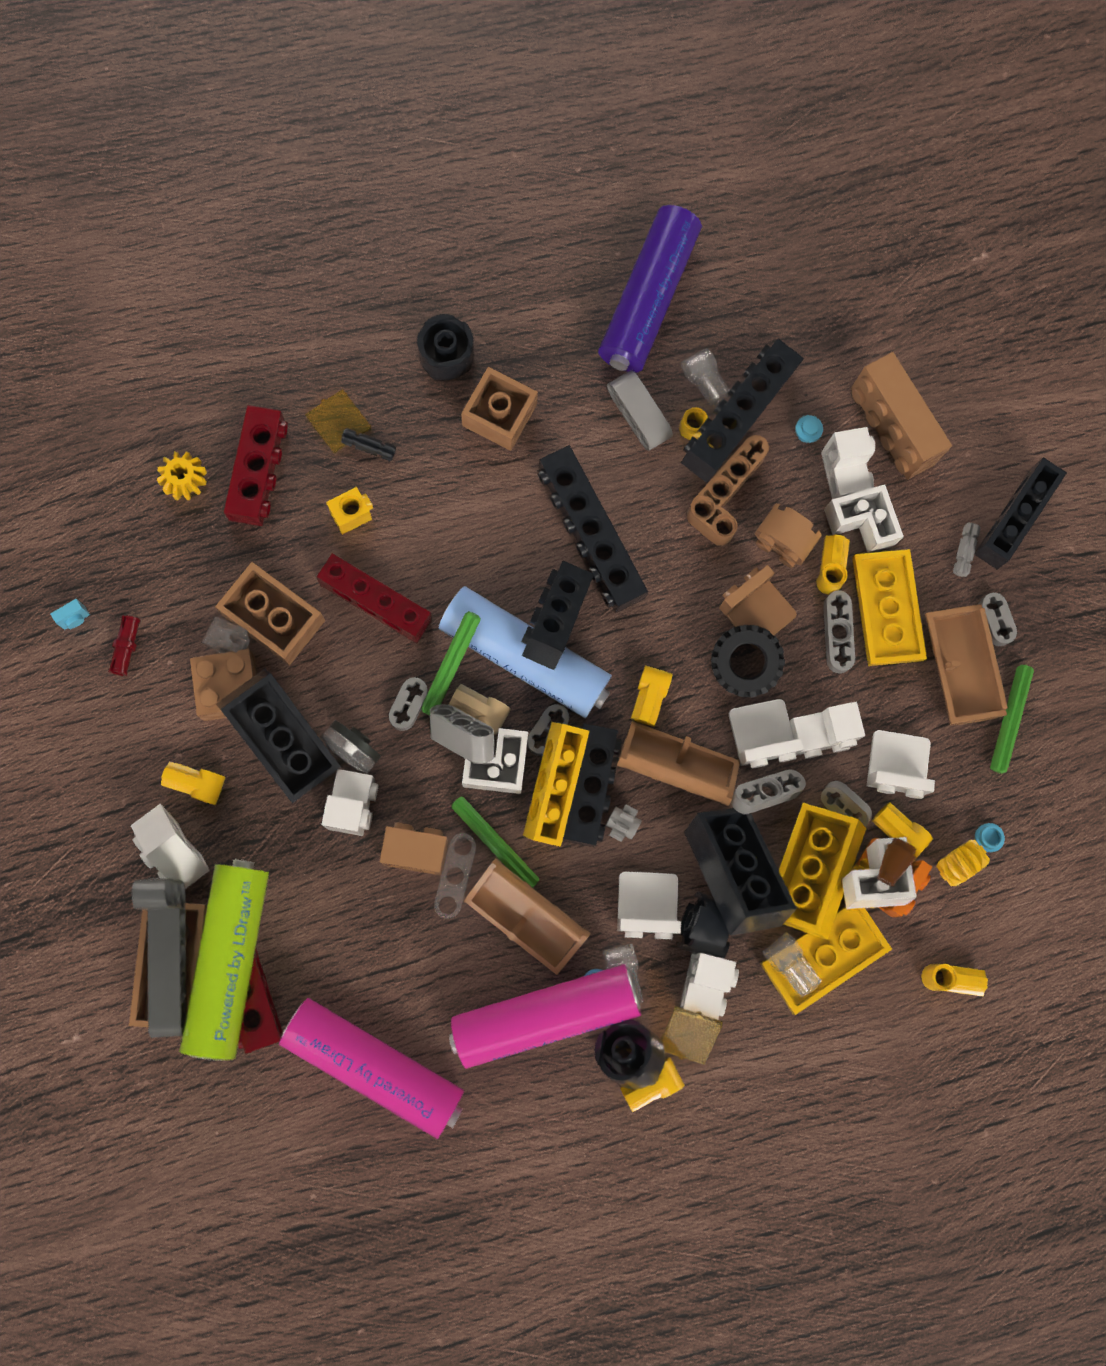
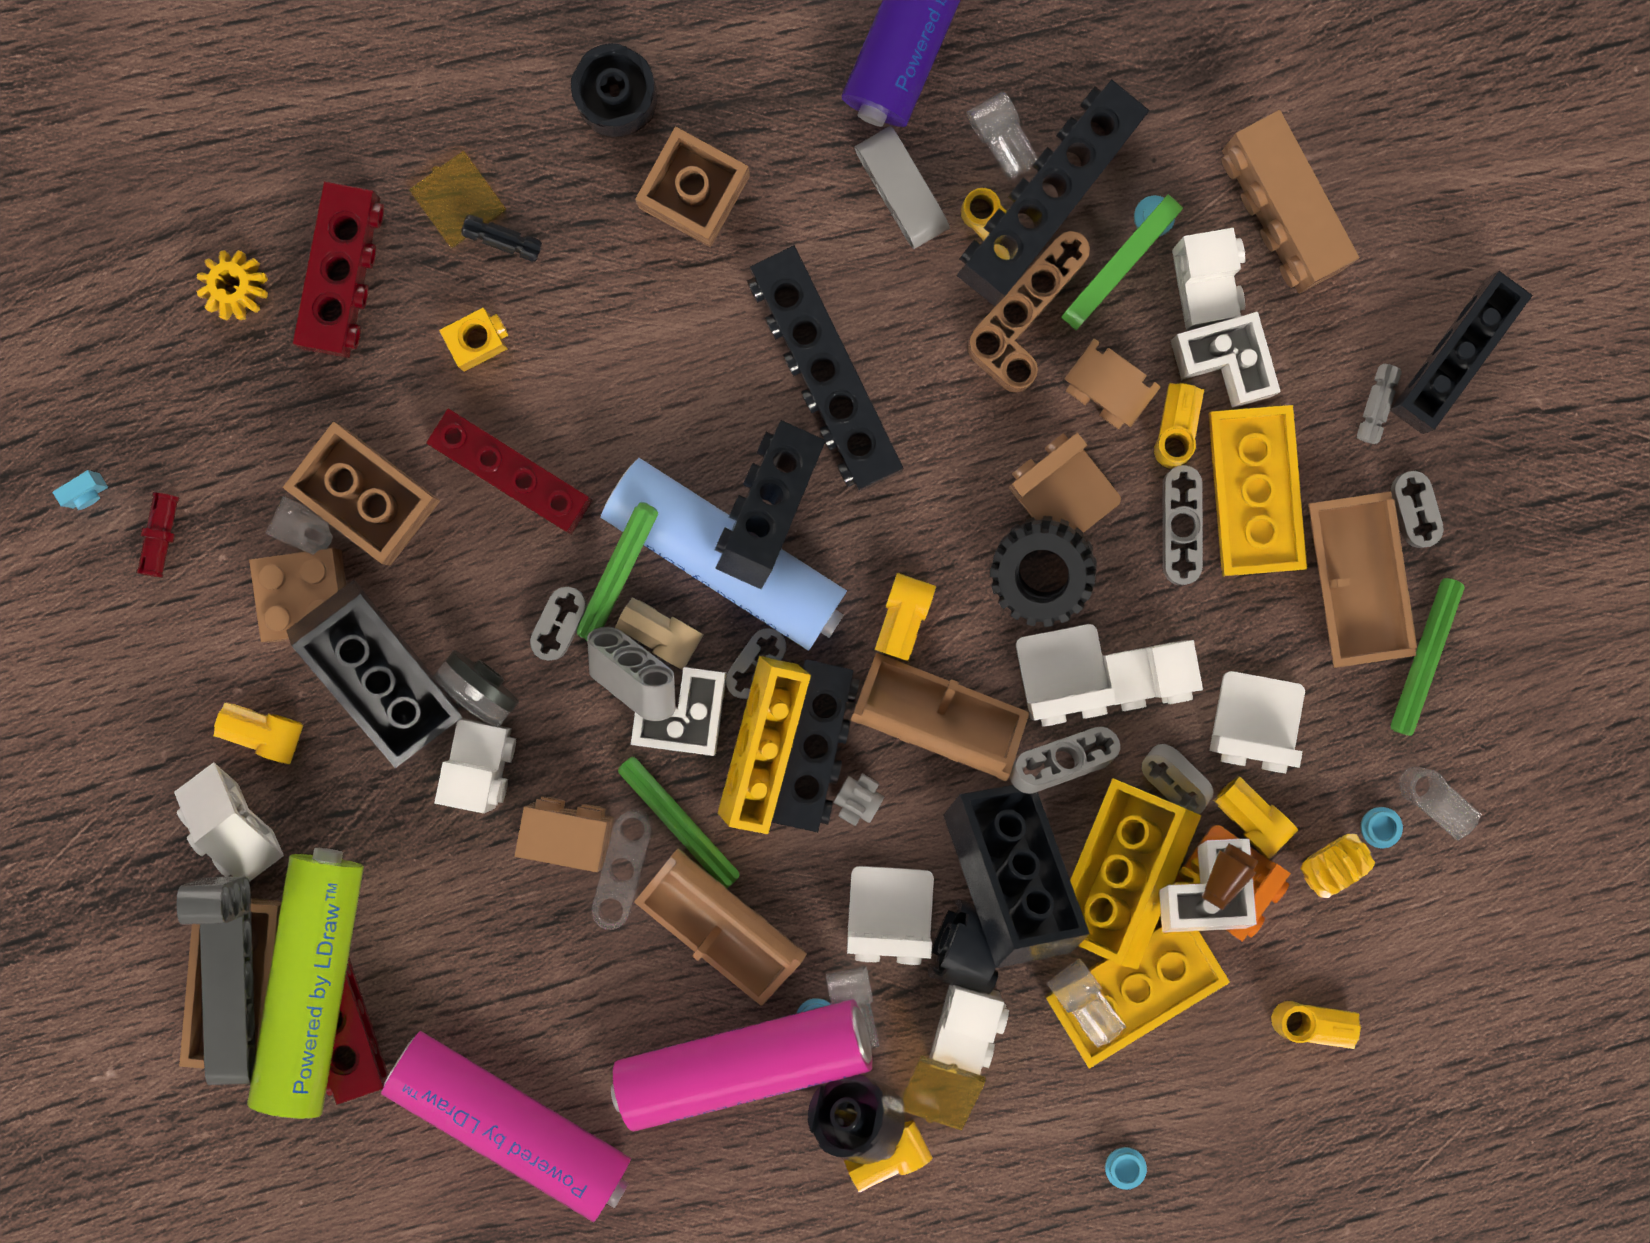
camera: 15 degrees right, 10 degrees up
none -> bright green beam [1061,194,1184,331]
none -> medium azure plate [1105,1147,1147,1190]
none -> clear piece [1398,766,1482,841]

